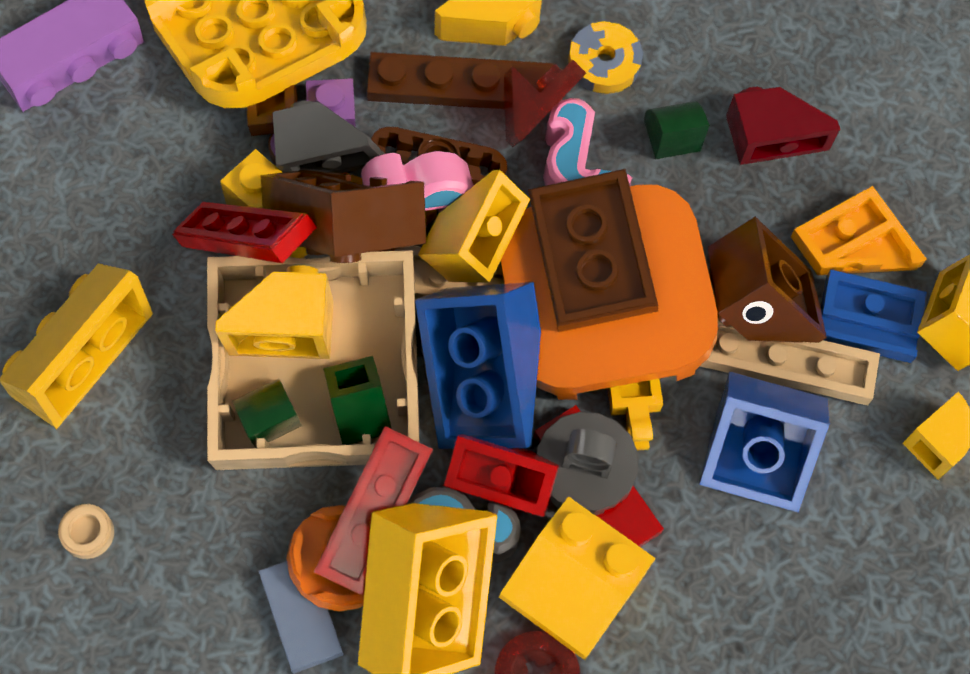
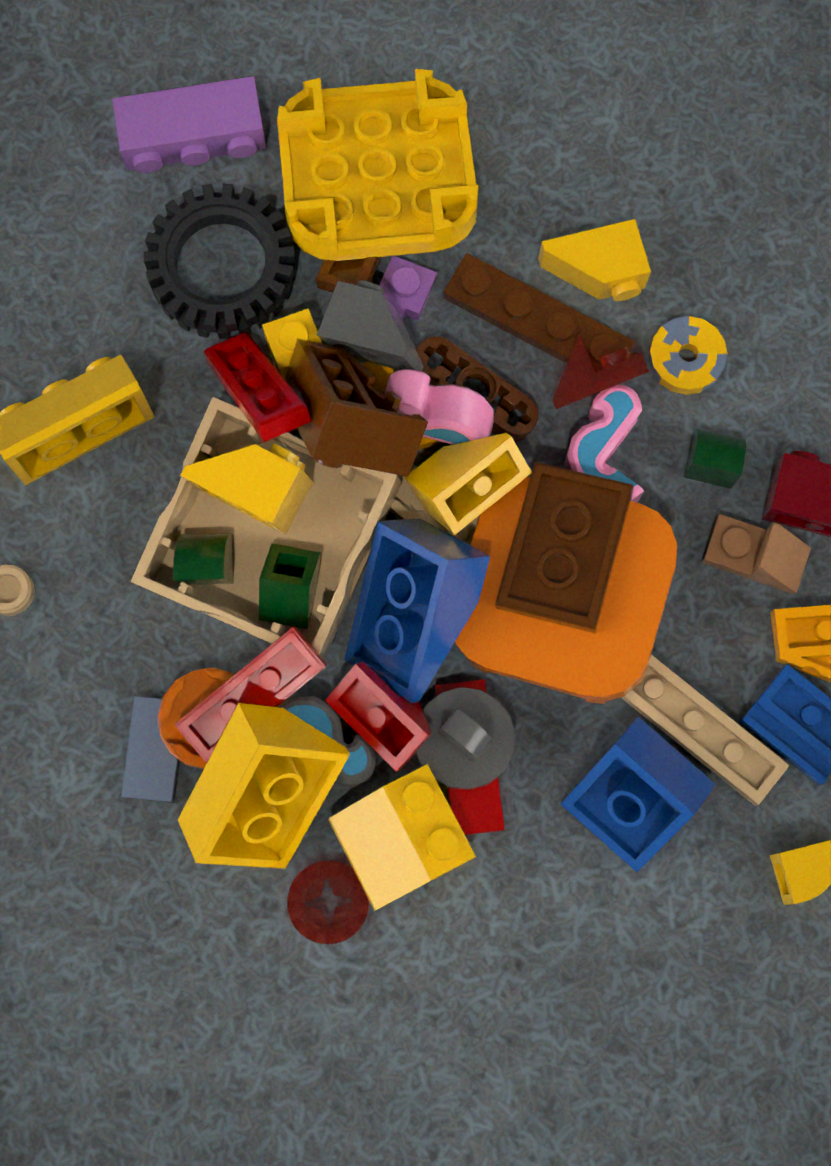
camera: 30 degrees right, 10 degrees up
yellow plate [607,379,663,451] -> none
reddish brown slope [708,216,827,343] -> none
none -> black tyre [144,183,296,339]
none -> medium nougat slope [701,514,811,595]

